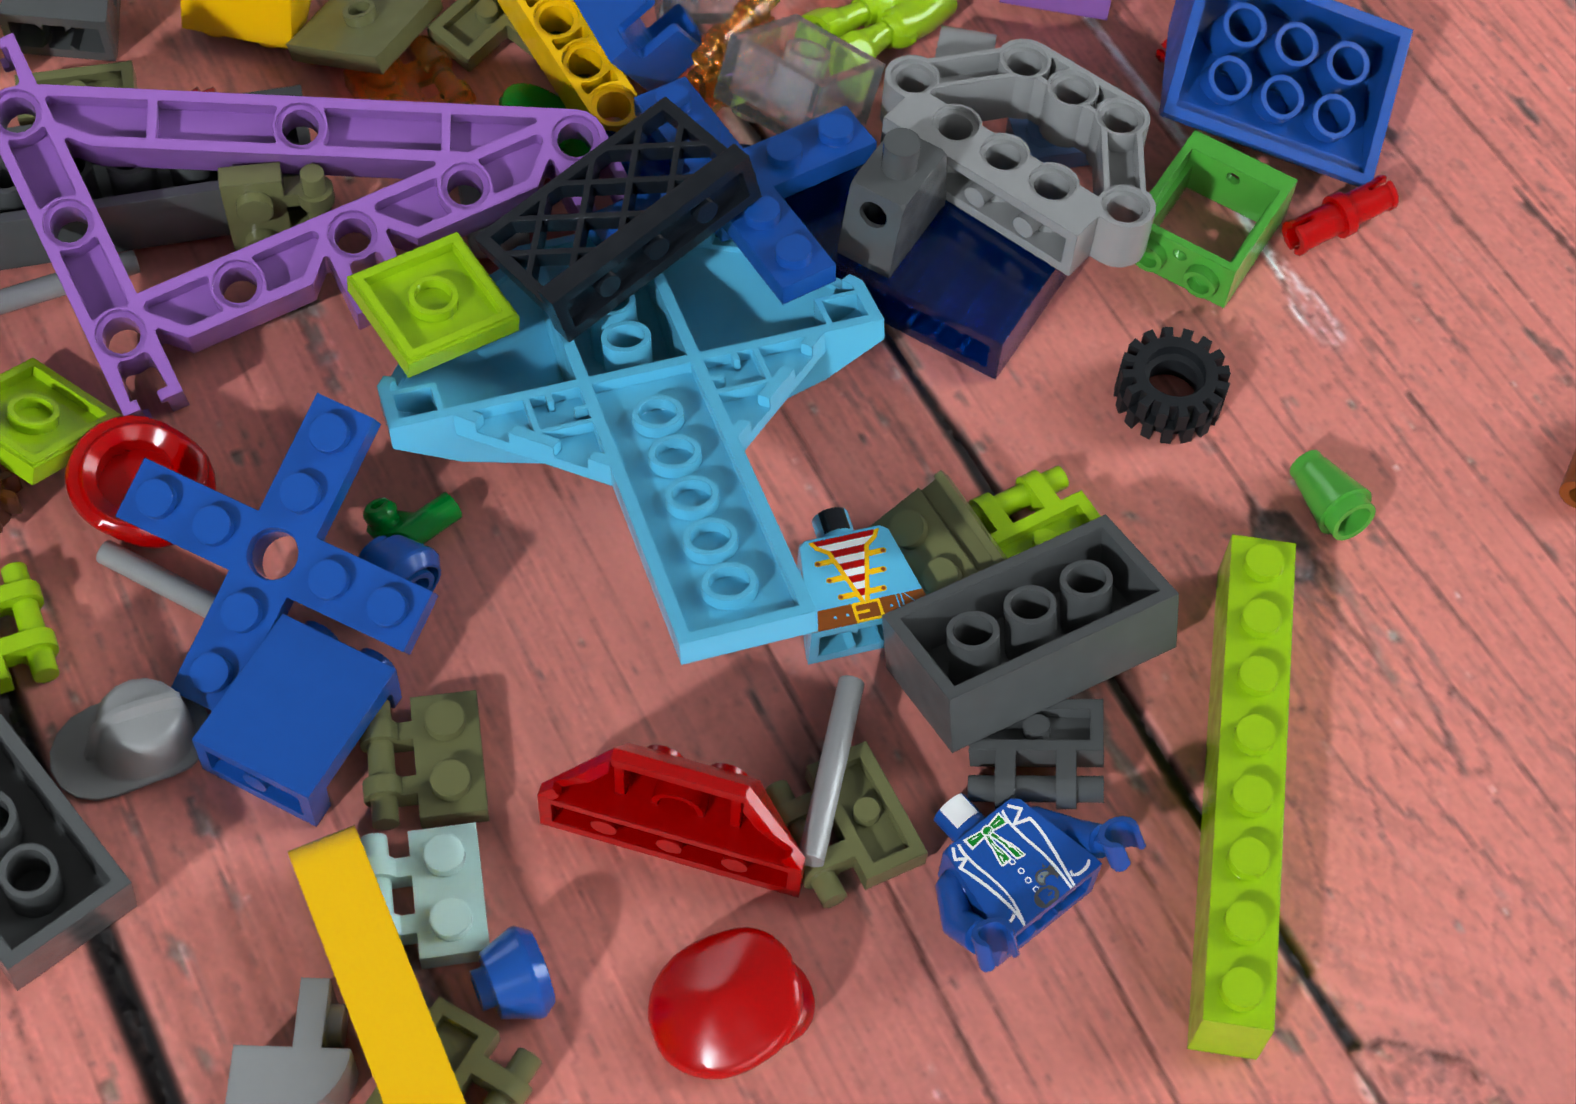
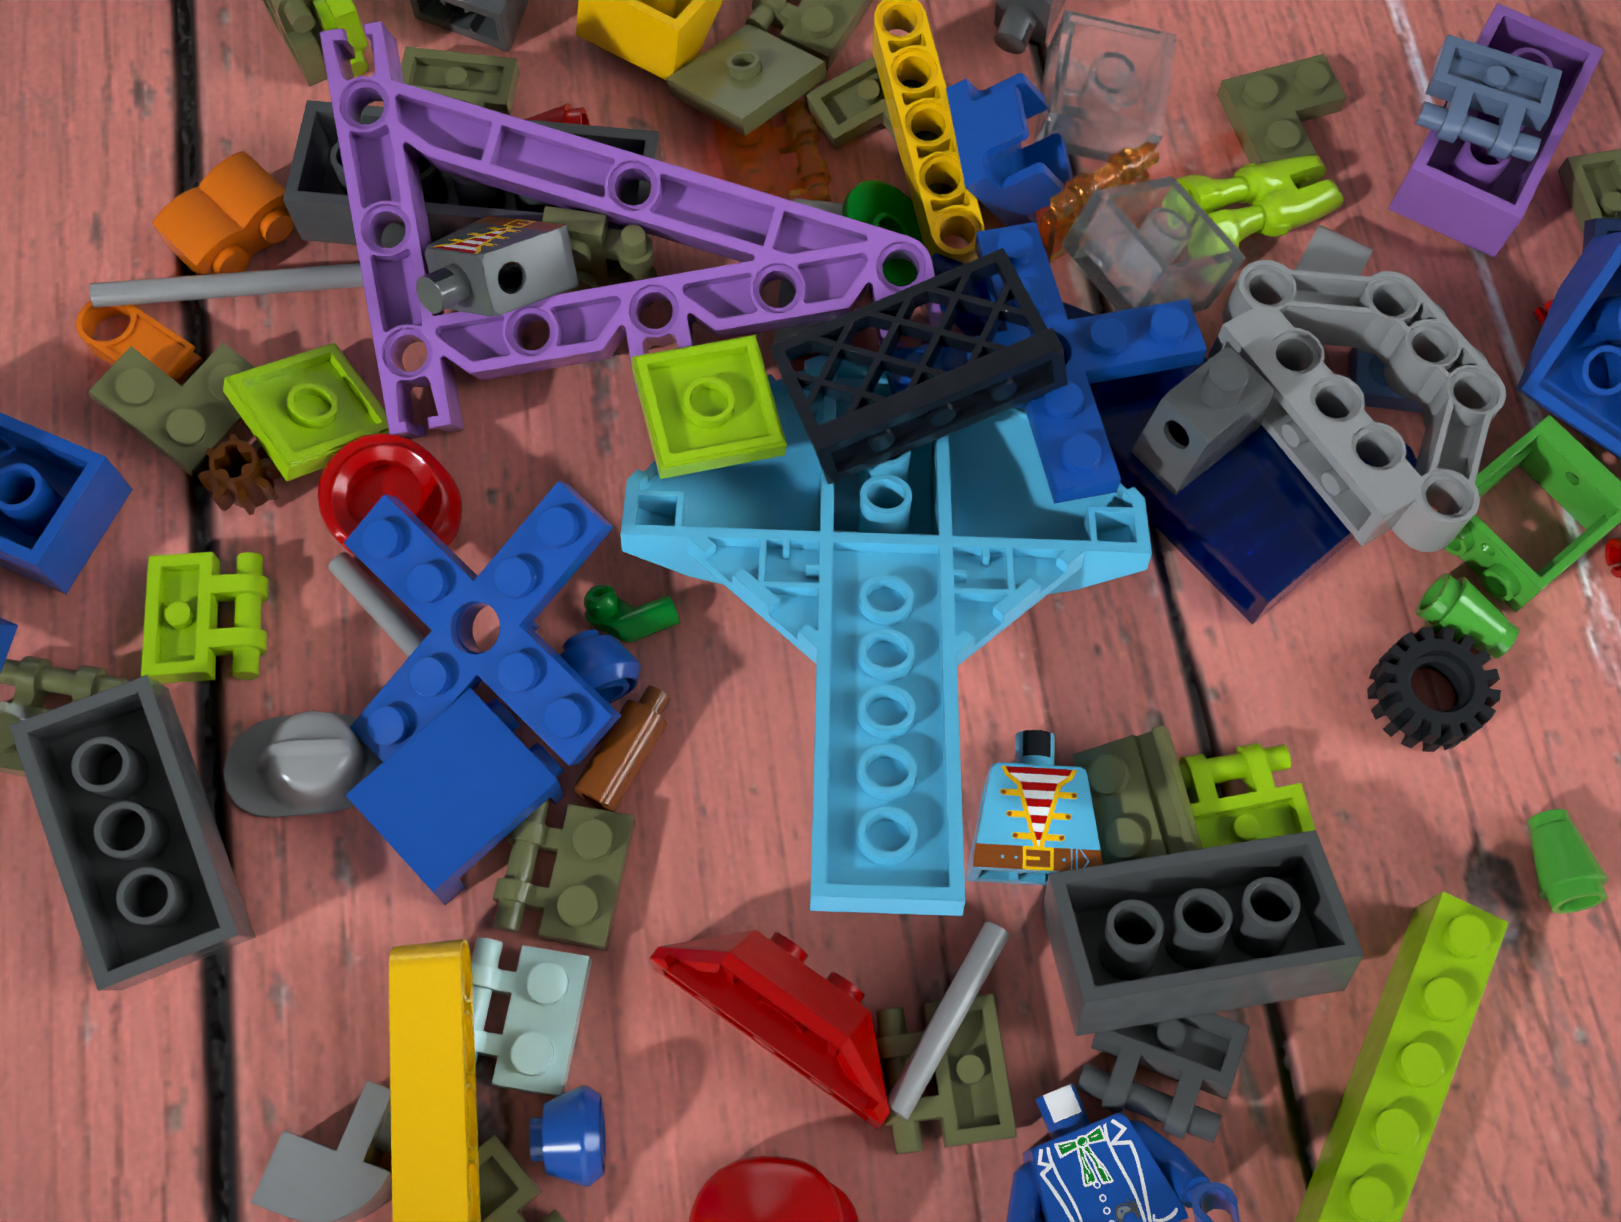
camera: 20 degrees right, 10 degrees up
none -> dark grey torso [416,216,579,317]
none -> dark orange cylinder [572,685,670,812]
none -> bright green cone [1416,573,1519,659]

